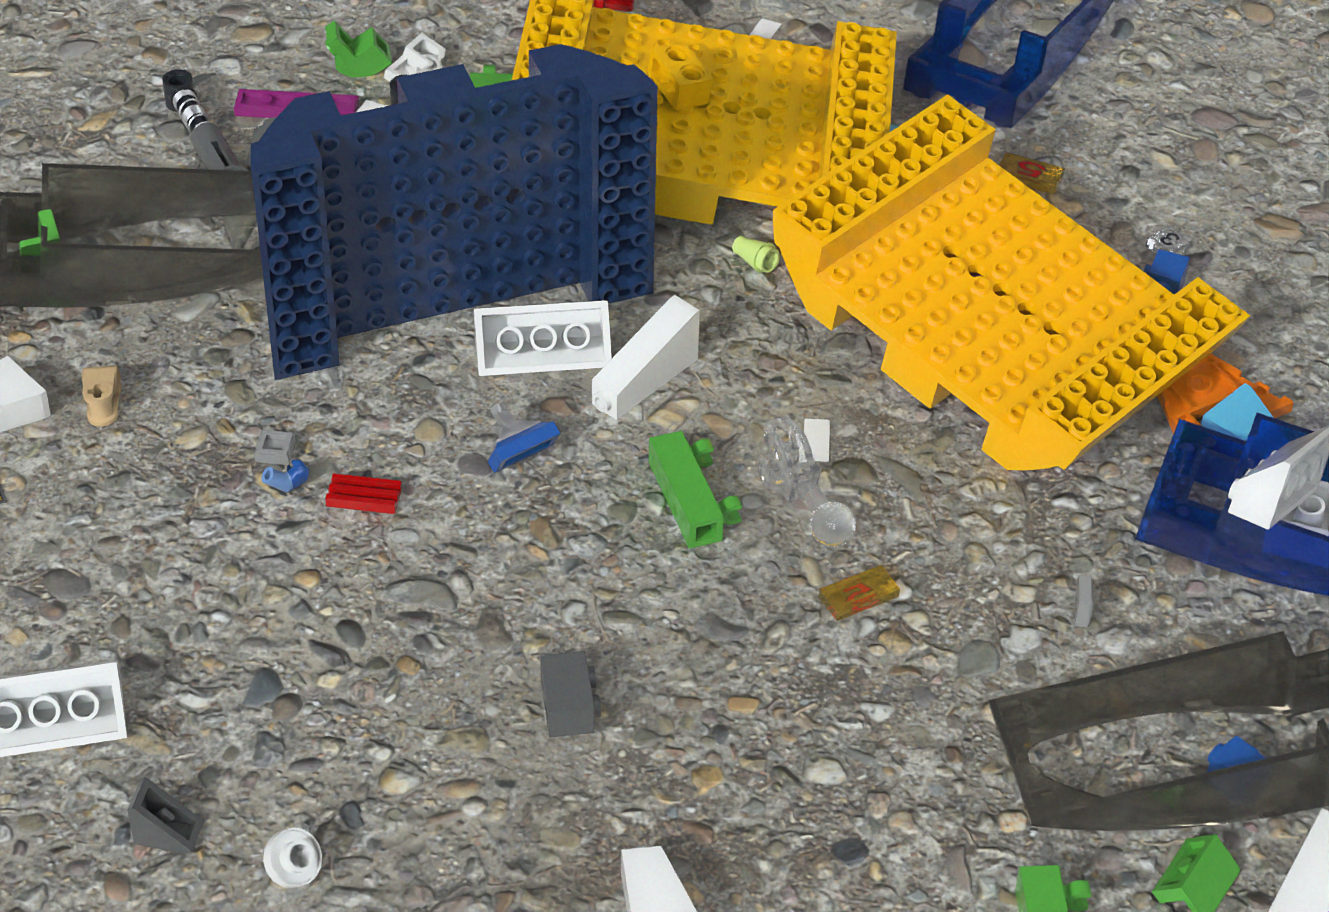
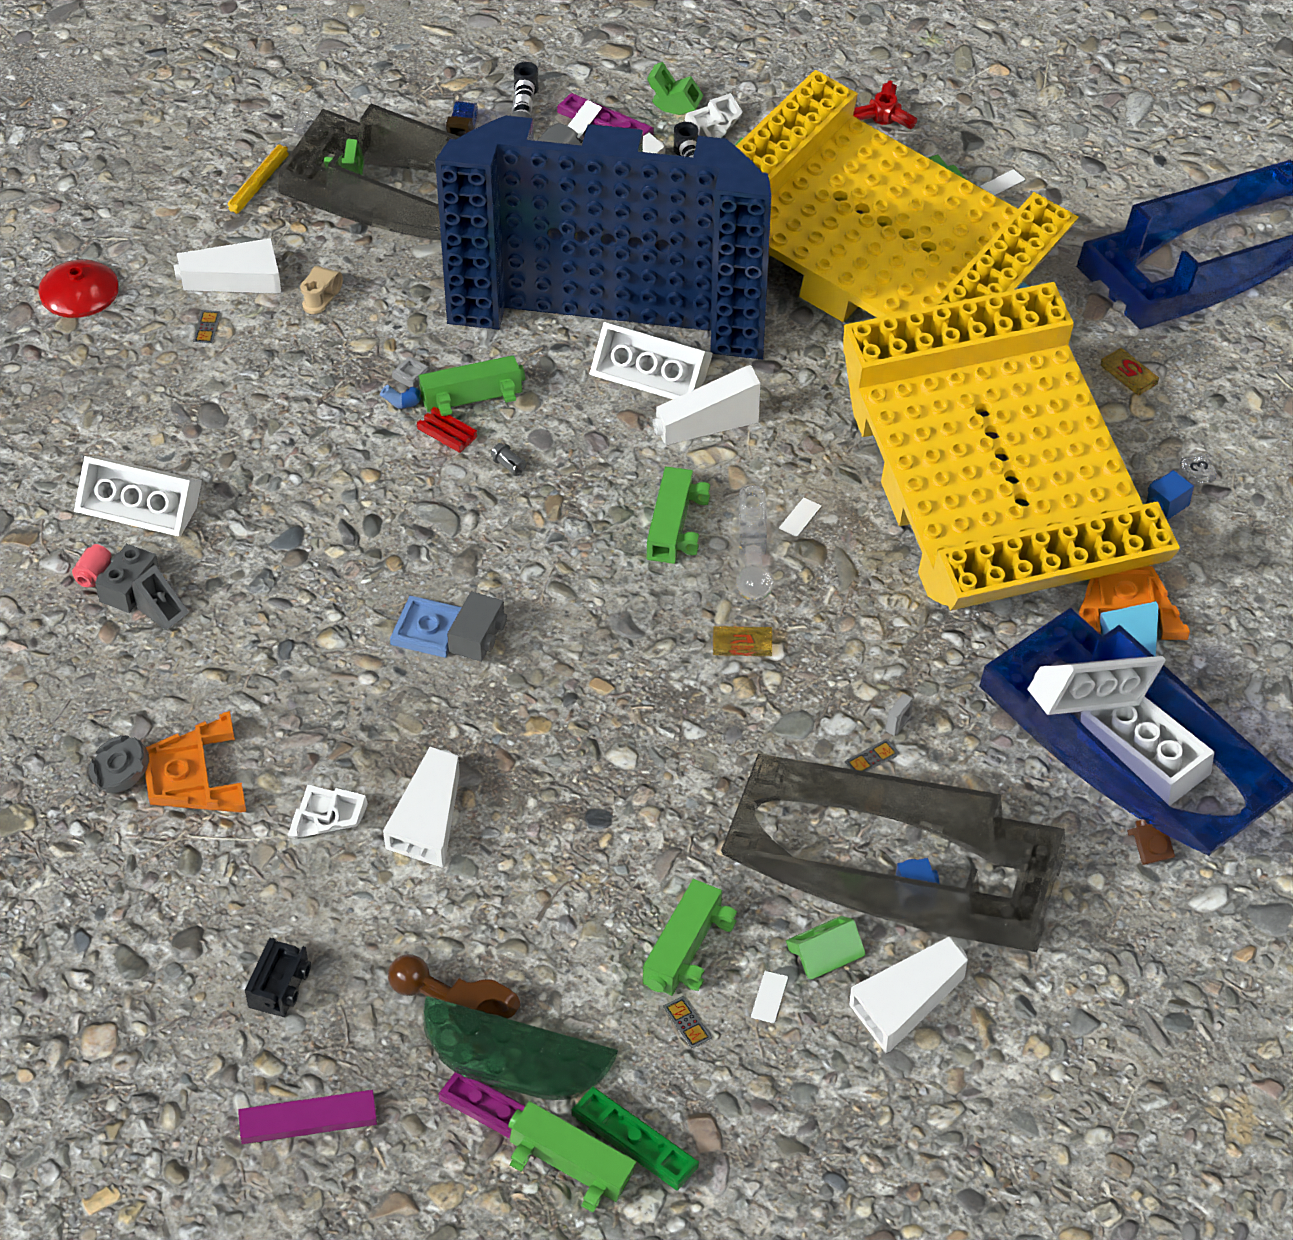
camera: 30 degrees right, 5 degrees up
white plate [263,828,322,888] -> none
blue piece [488,402,560,473] -> none
yellow brick [648,41,714,110] -> none
none -> coral brick [72,544,112,587]
none -> dark grey brick [95,543,159,613]
none -> medium blue tile [390,596,462,658]
none -> bright green brick [418,355,526,416]
none -> leg [446,101,478,142]
none -> dark grey pin [491,443,526,476]
none -> white sticker [568,100,602,138]
none -> sticker [844,739,900,777]

